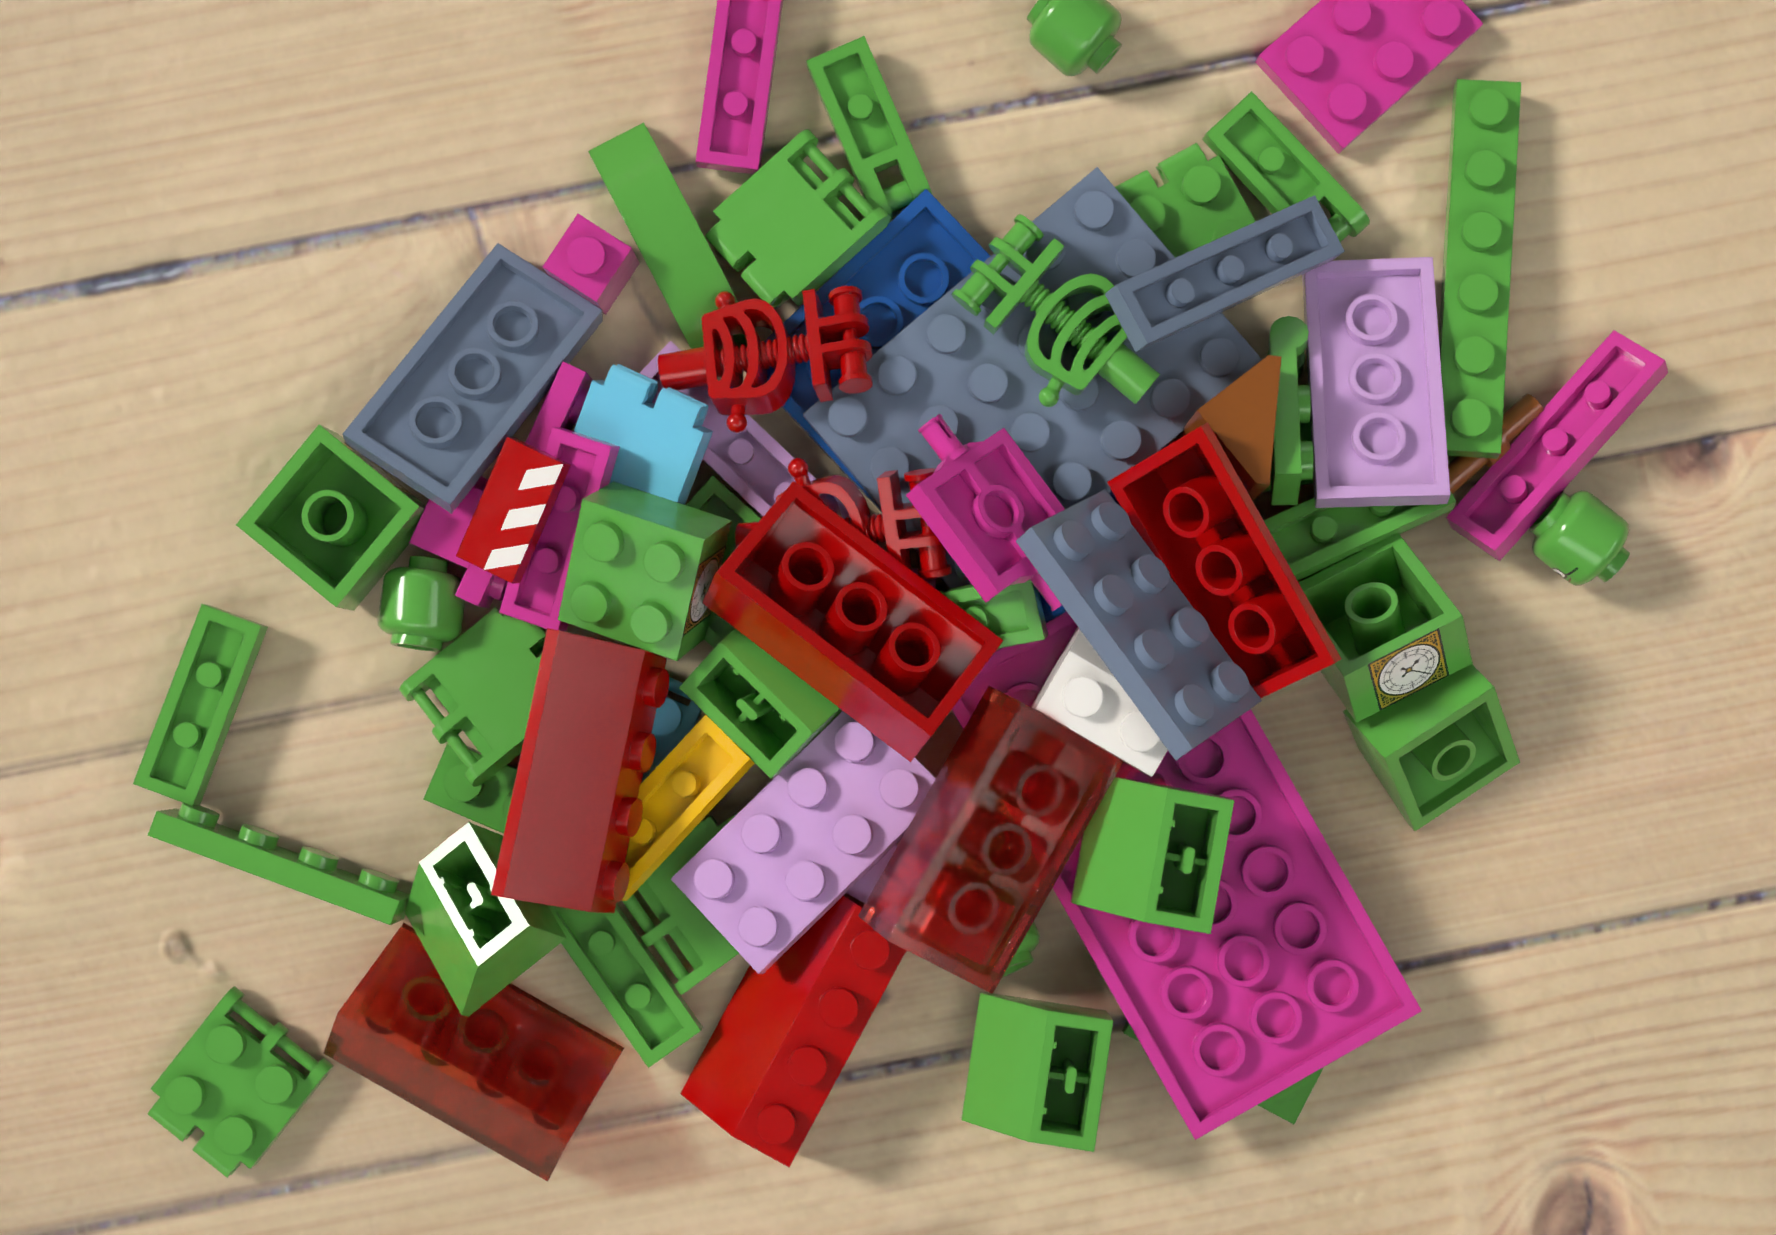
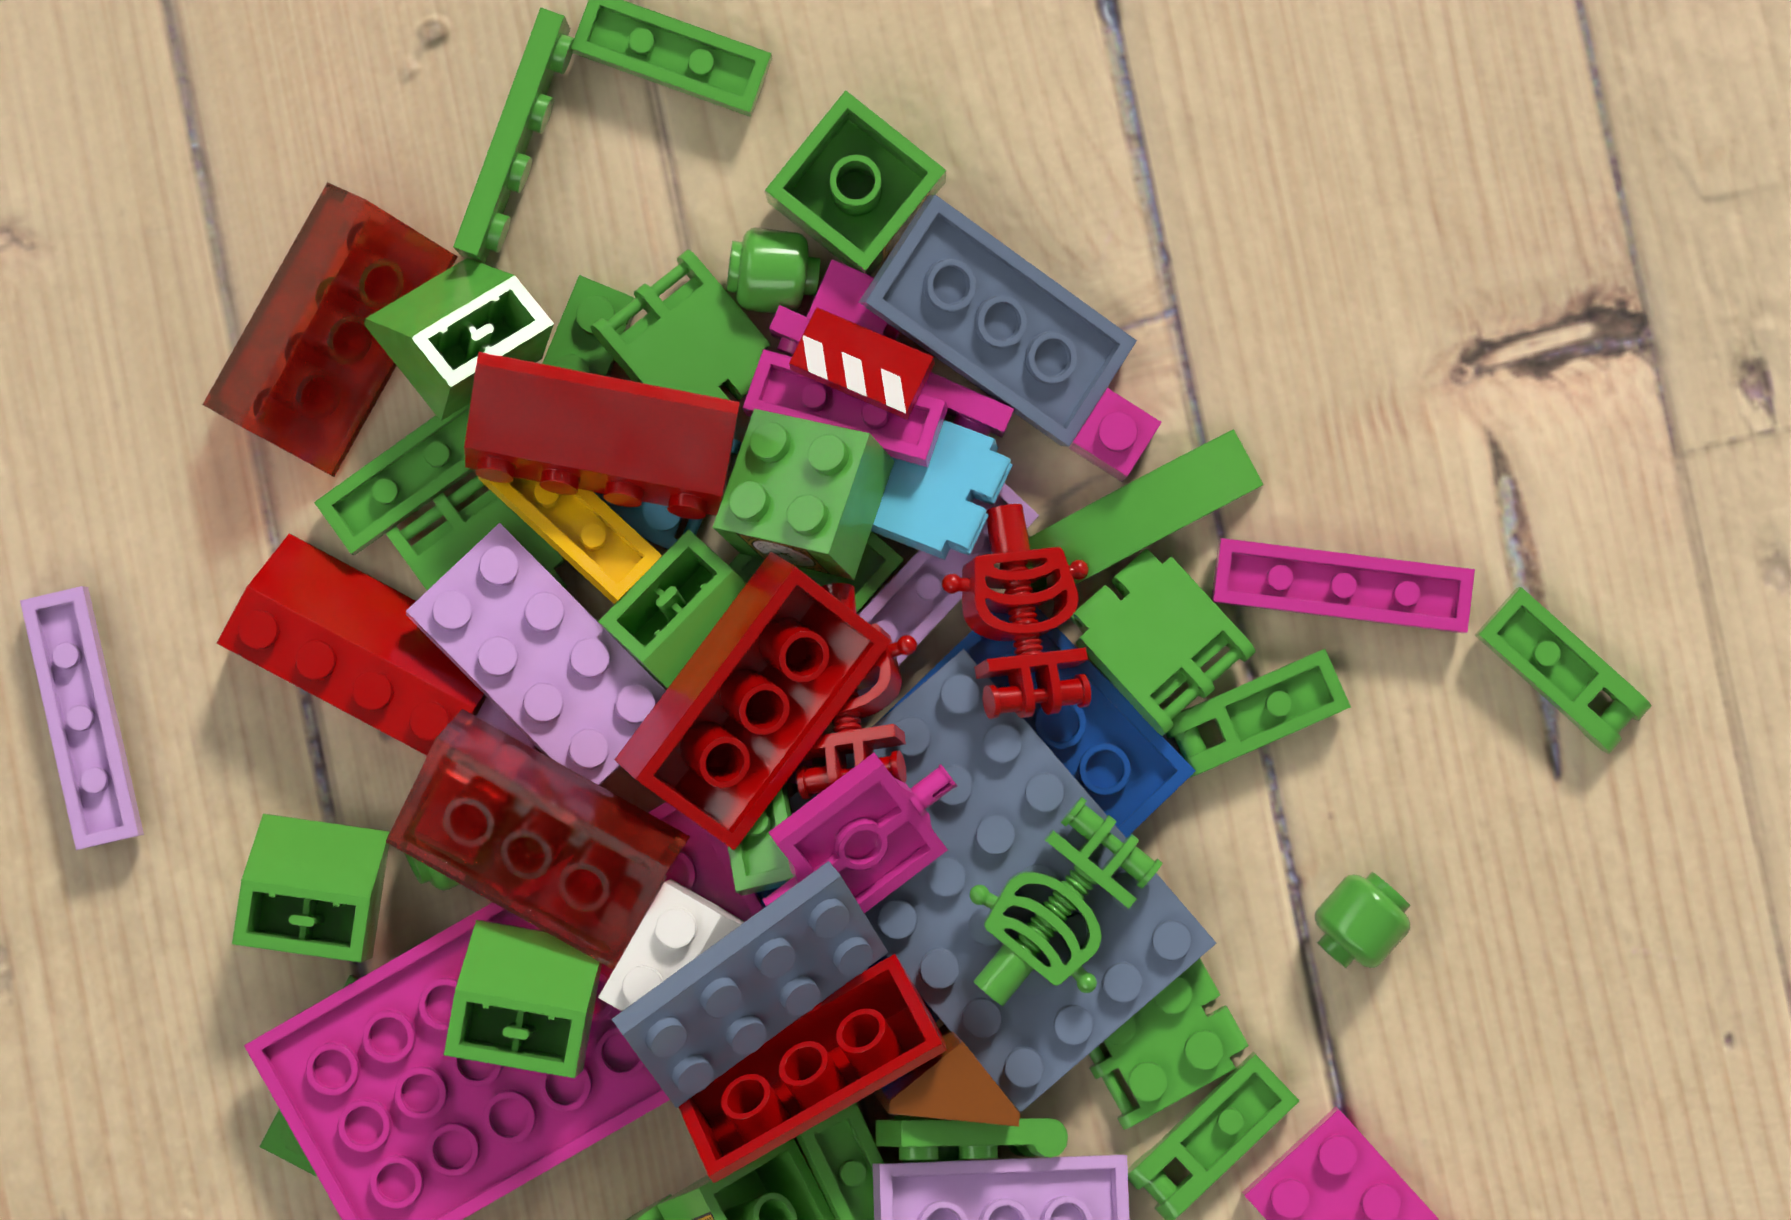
camera: 90 degrees right, 0 degrees up
bright green plate [148,986,334,1178] -> none
sand blue plate [1105,195,1345,352] -> none

